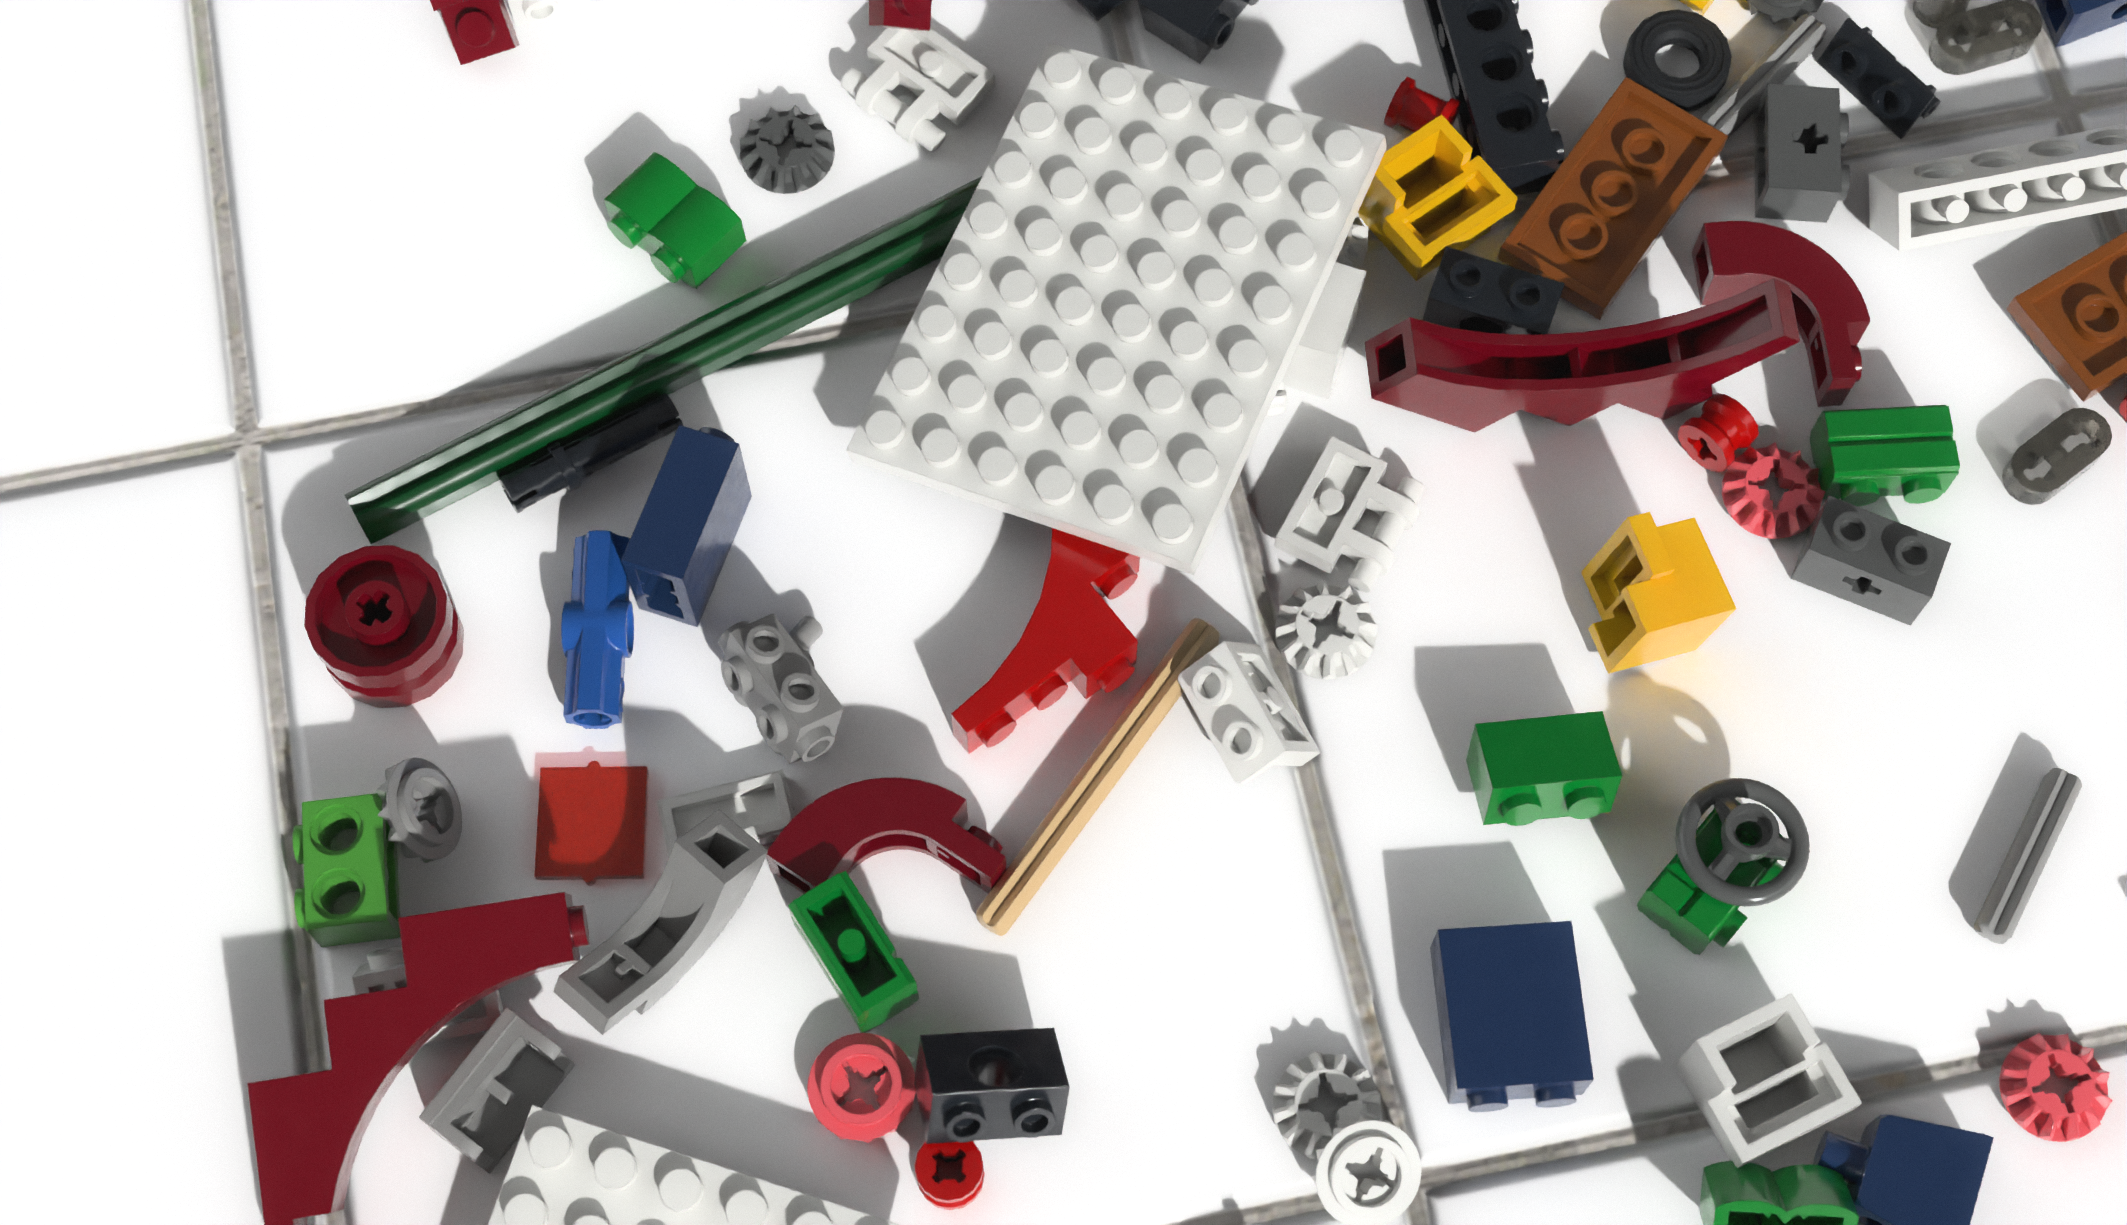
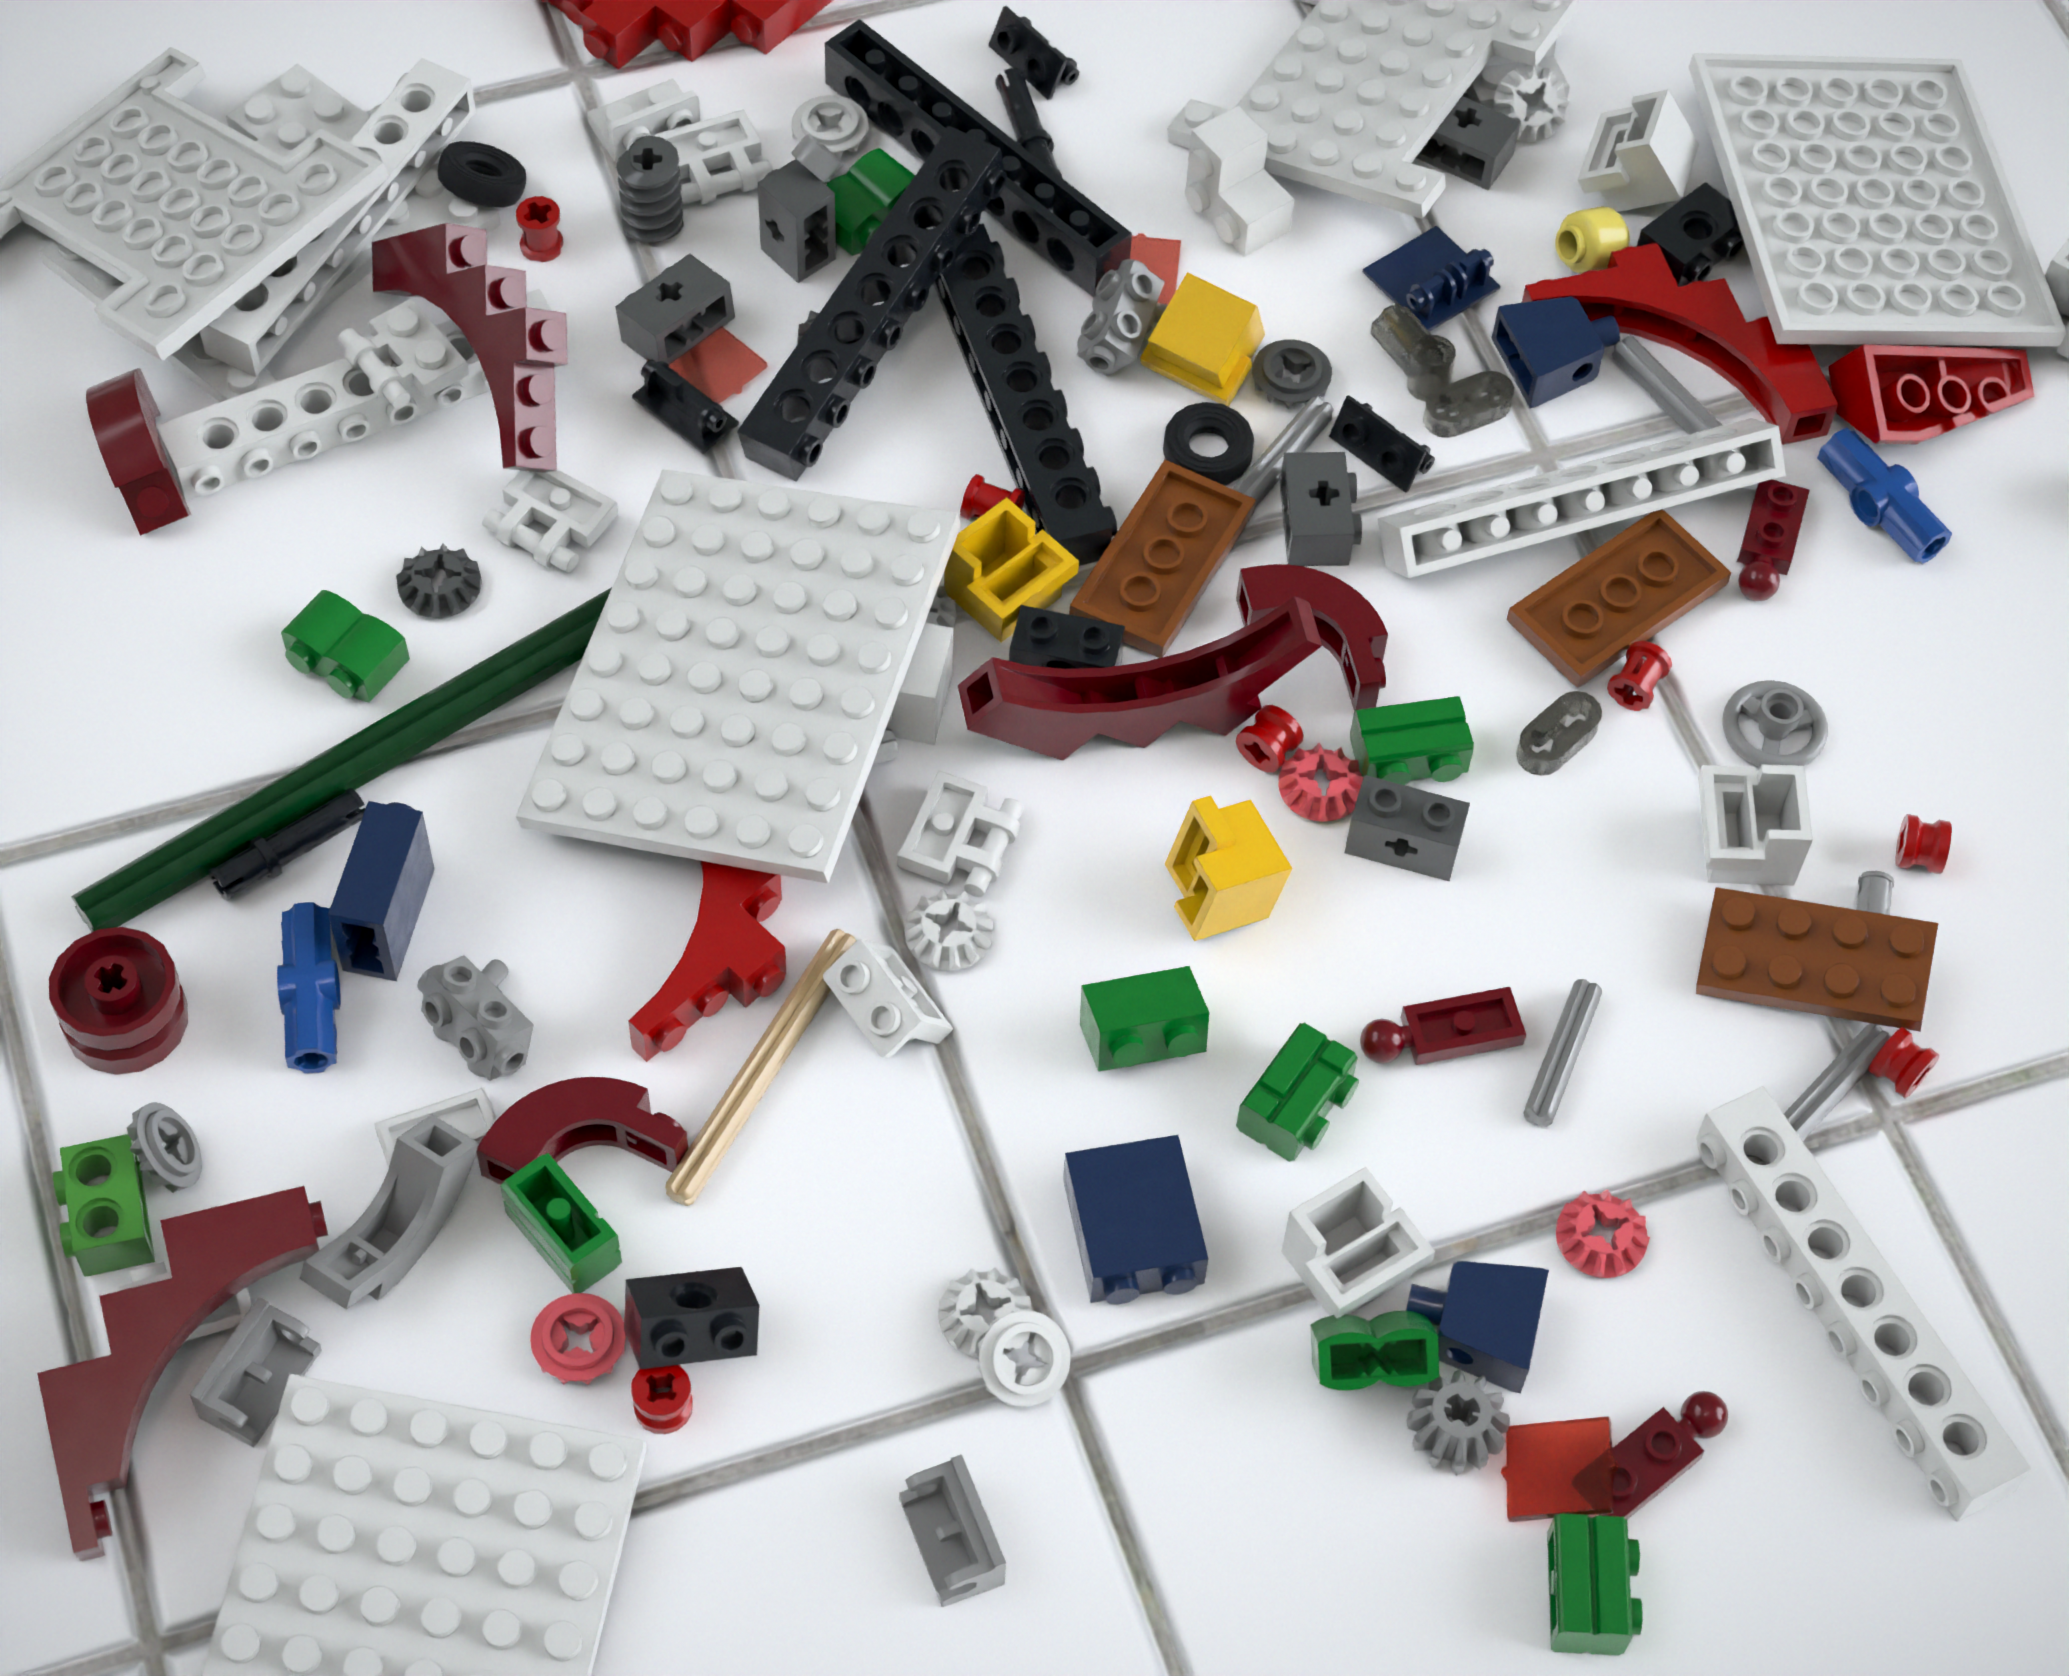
camera: 10 degrees left, 10 degrees down
clear red piece [534,761,649,886] -> none
dark grey piece [1675,778,1810,907] -> none
none -> dark red plate [1360,986,1526,1065]

